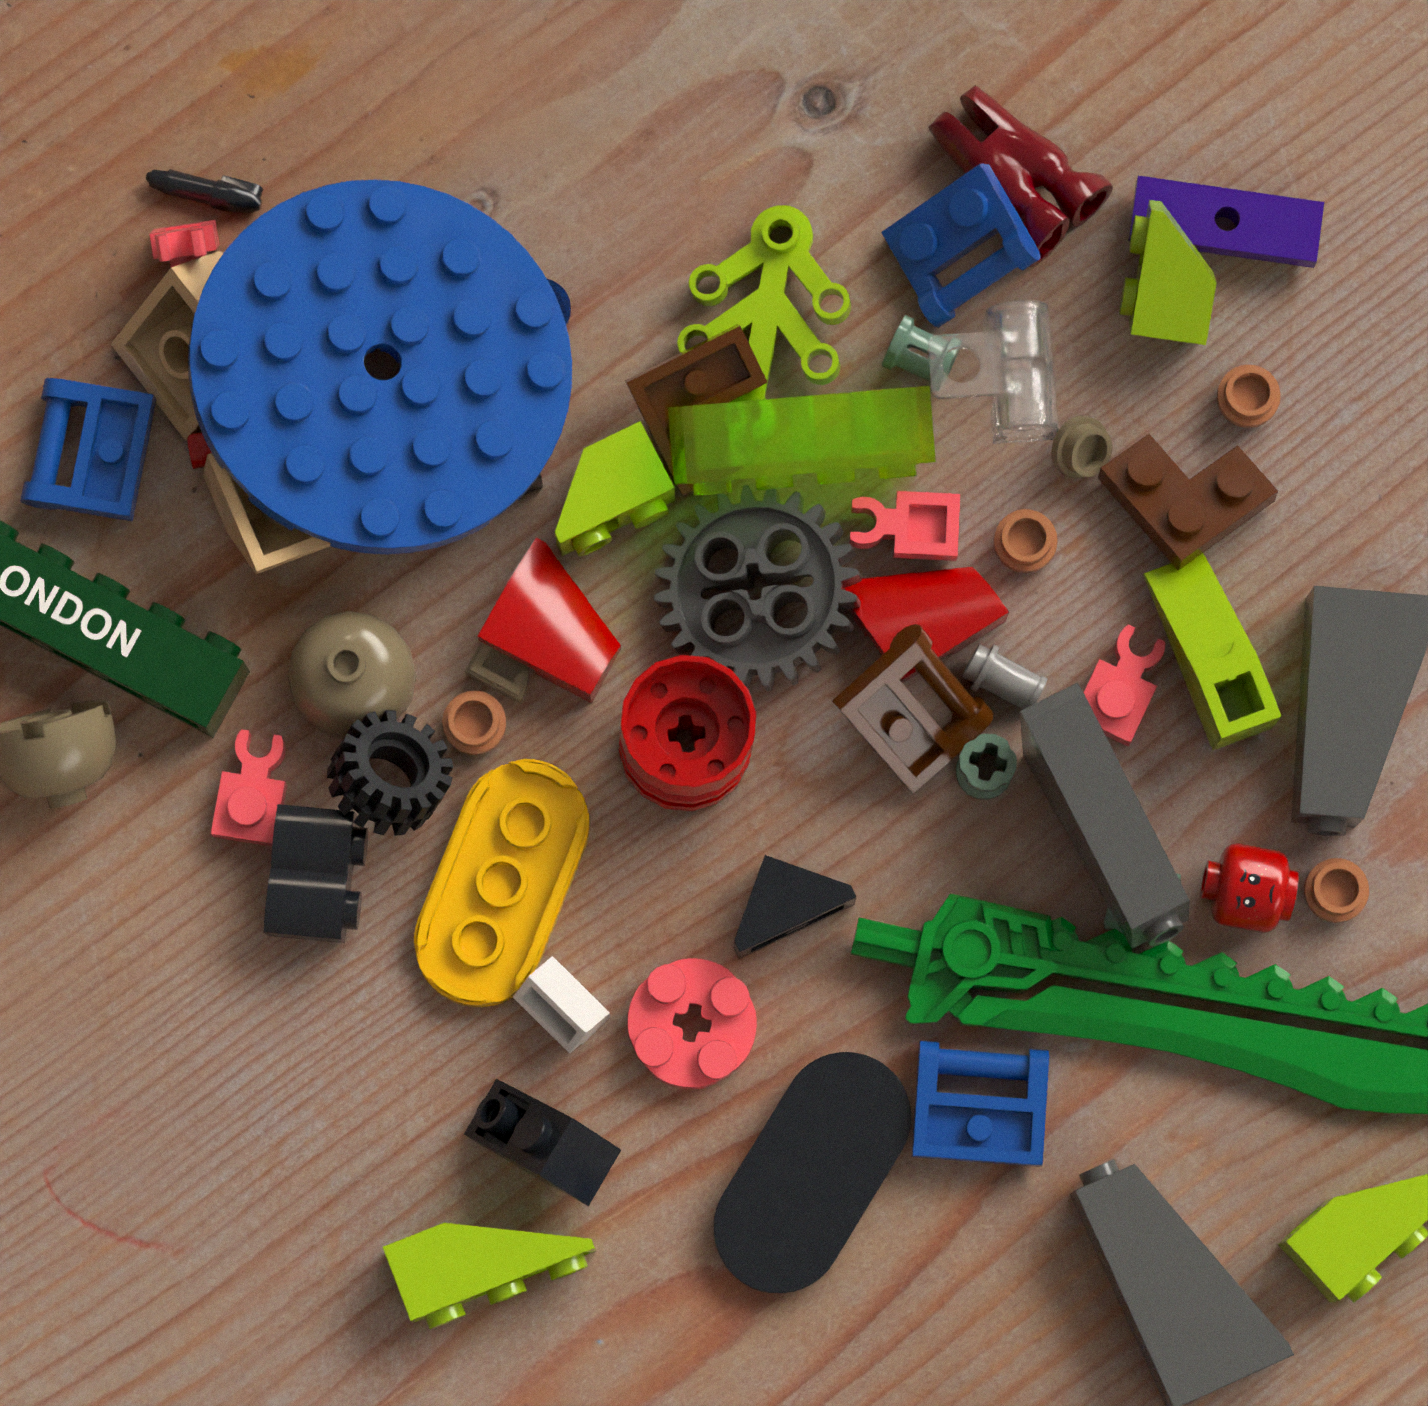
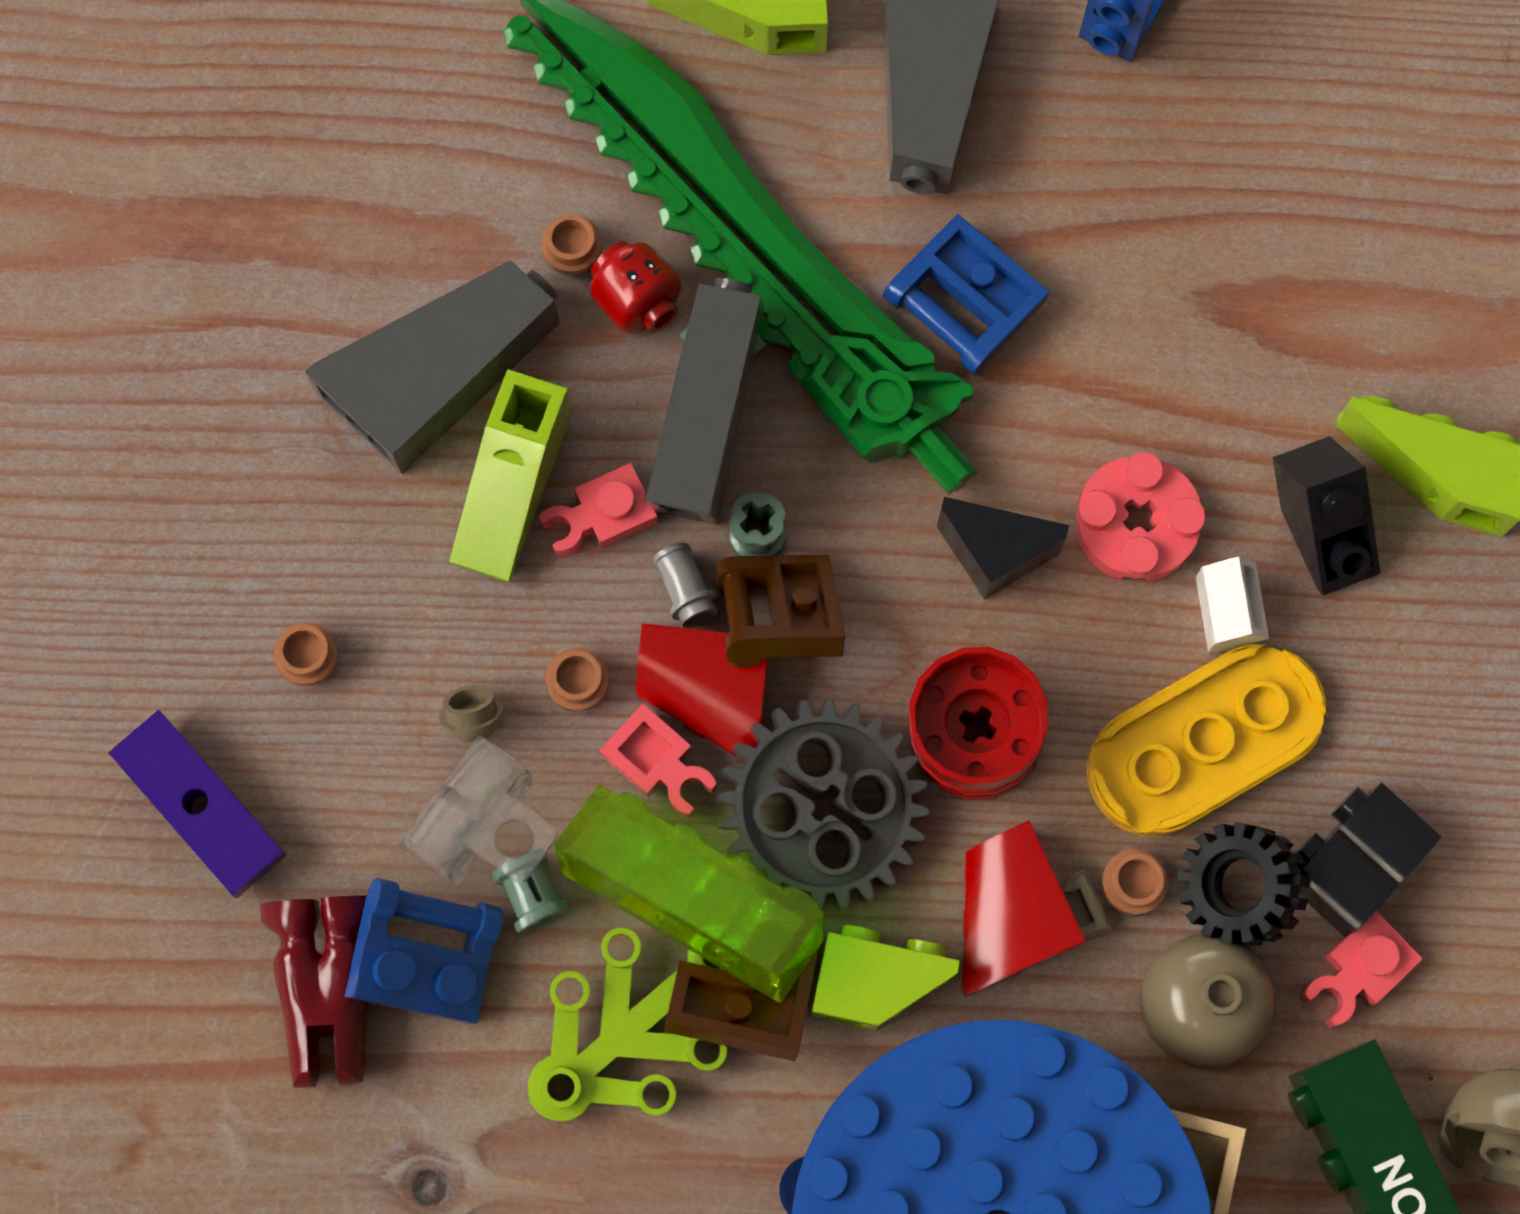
camera: 140 degrees left, 5 degrees down
black tile [714,1052,911,1293] -> none
reddish brown plate [1098,434,1278,570] -> none
lime slope [1119,200,1217,345] -> none

